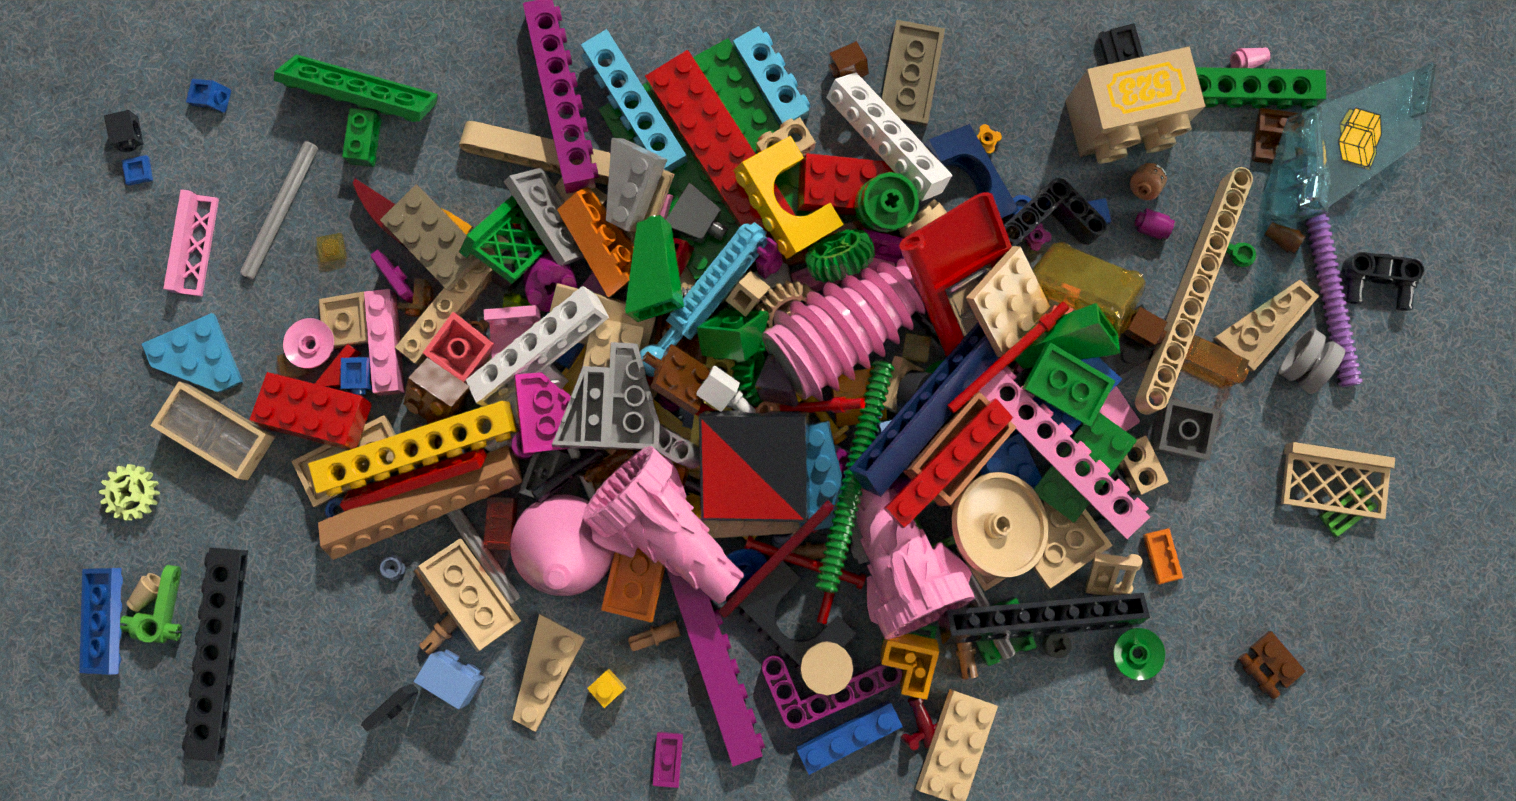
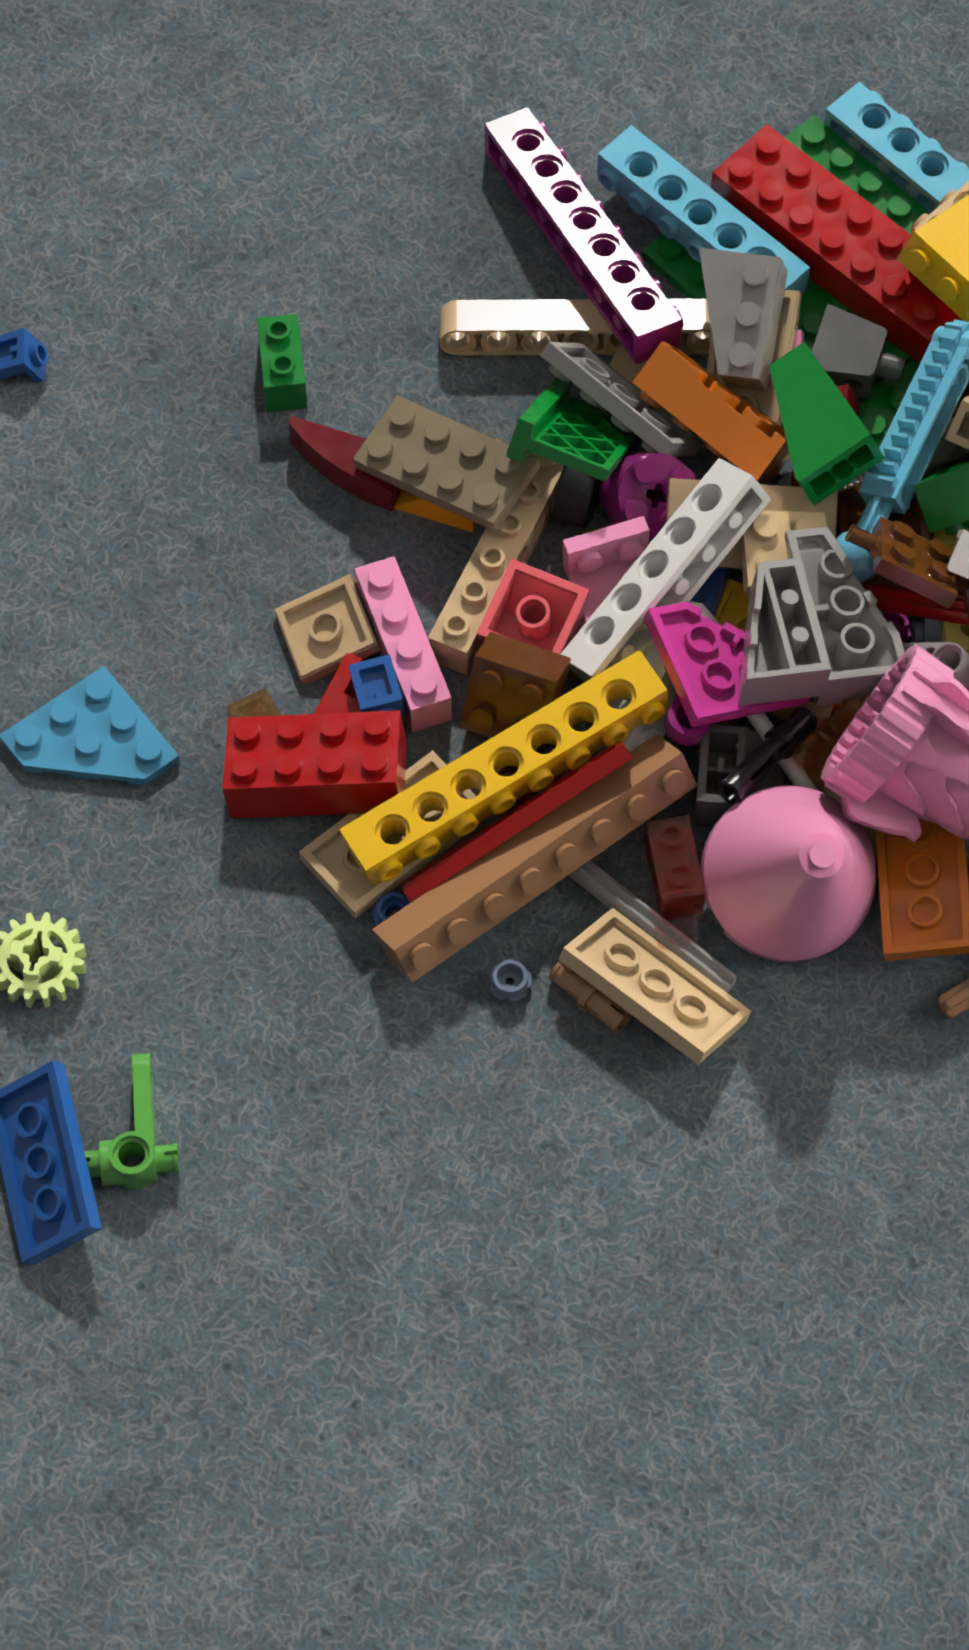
camera: 10 degrees left, 20 degrees down
tan cone [126,573,161,612] -> none
clear brick [150,382,275,480] -> none
bright pink fence [163,190,219,297] -> none
black brick [182,548,248,761] -> none
light grey axle [240,141,318,279] -> none
green plate [274,54,438,122] -> none
bright pink dish [283,318,334,369] -> none
clear yellow plate [316,233,347,263] -> none
black plate [361,684,419,732] -> none
magenta plate [371,249,419,304] -> none
clear orange bracket [398,278,433,317] -> none
medium blue brick [414,650,485,709] -> none
medium nougat pin [419,614,458,655] -> none
tan wing [513,614,585,731] -> none
yellow brick [587,669,626,708] -> none

